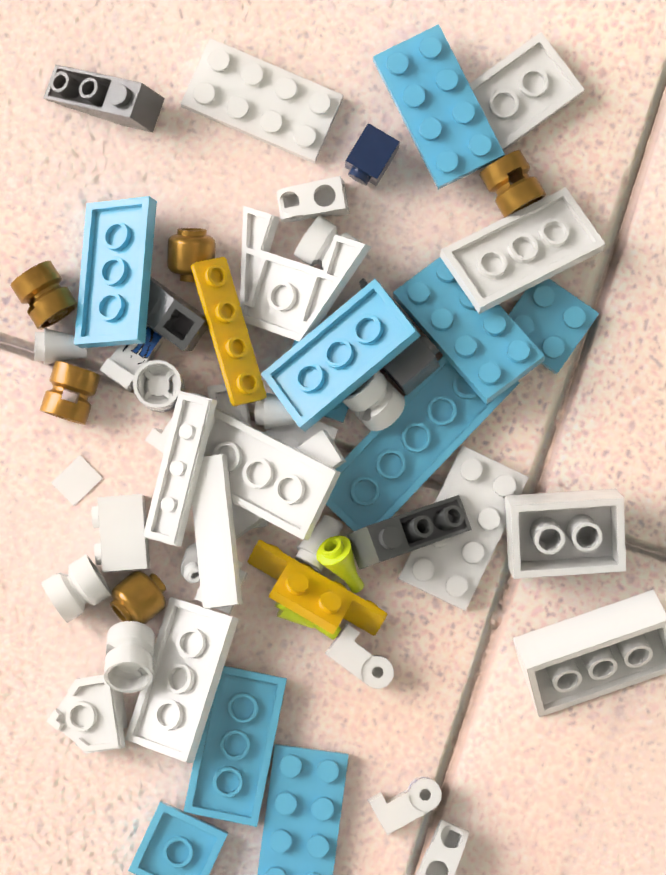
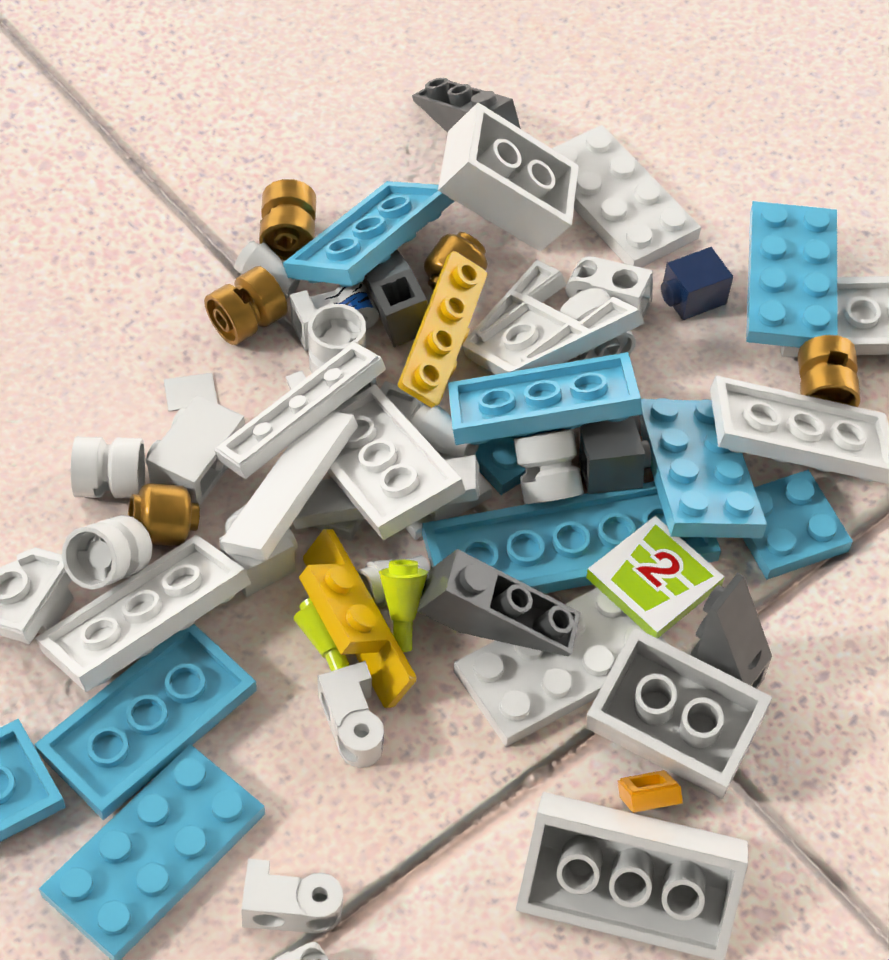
camera: 30 degrees right, 30 degrees down
none -> white brick [438,103,579,252]
none -> tile [586,516,725,639]
none -> light orange tile [617,770,683,813]
none -> dark grey slope [690,572,772,689]

